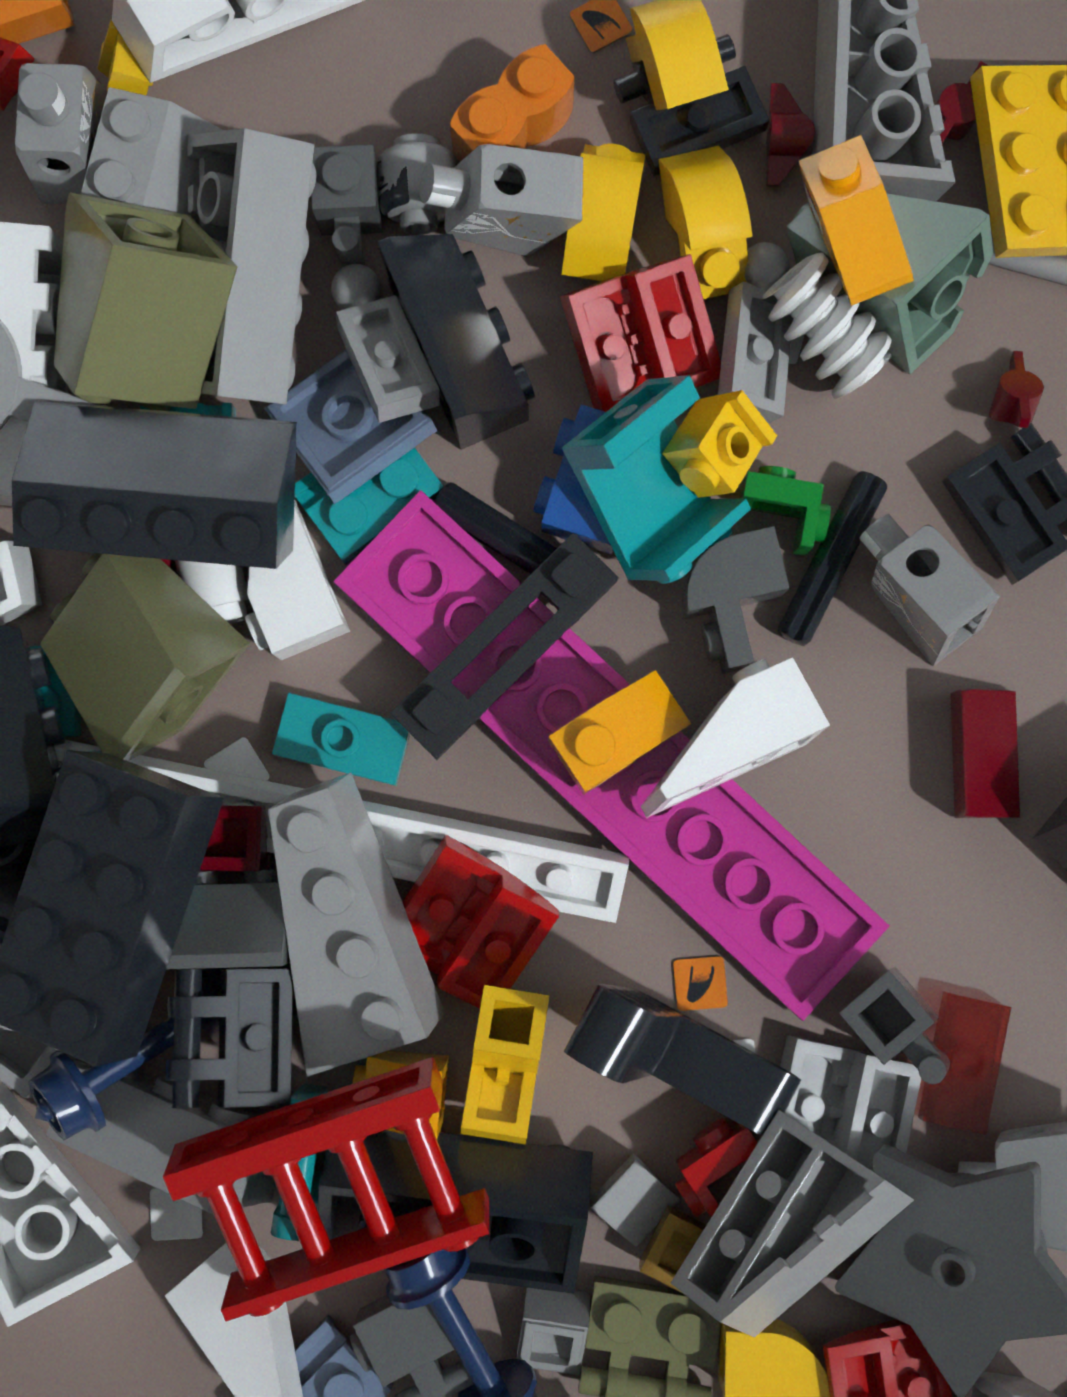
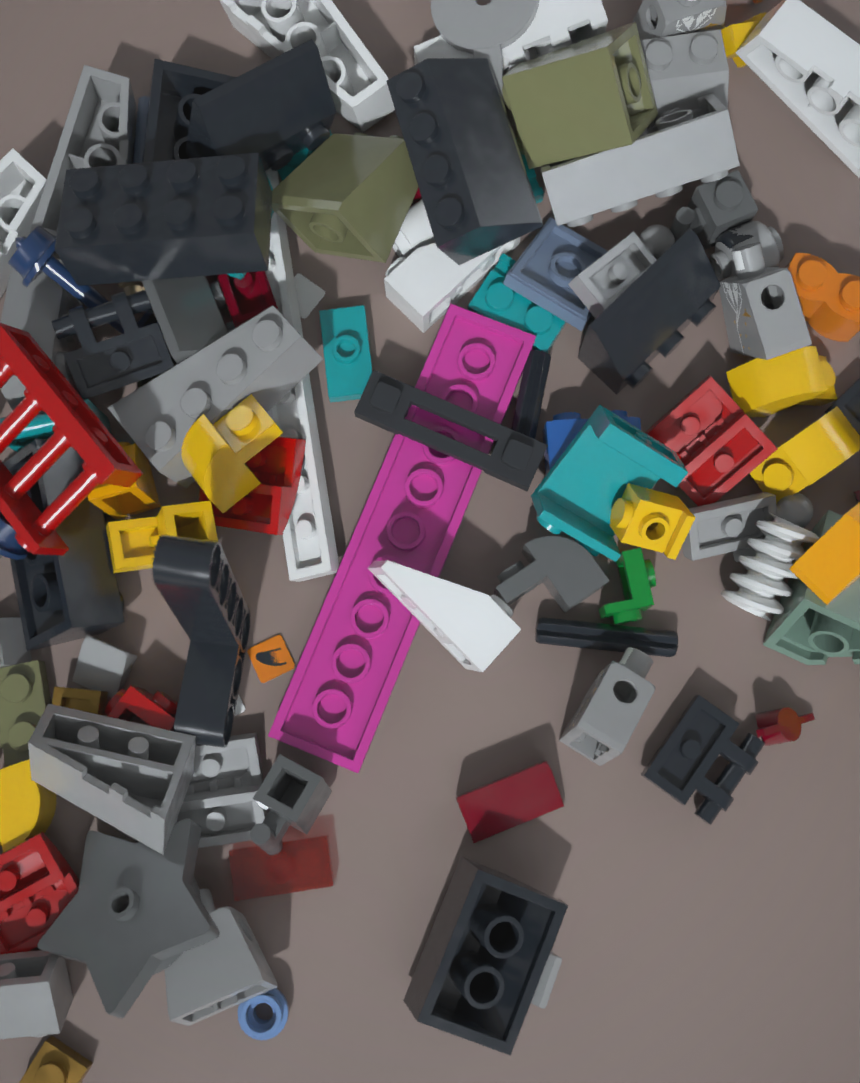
camera: 70 degrees right, 5 degrees down
light orange slope [548,670,691,795] -> none
none -> yellow brick [181,394,283,513]

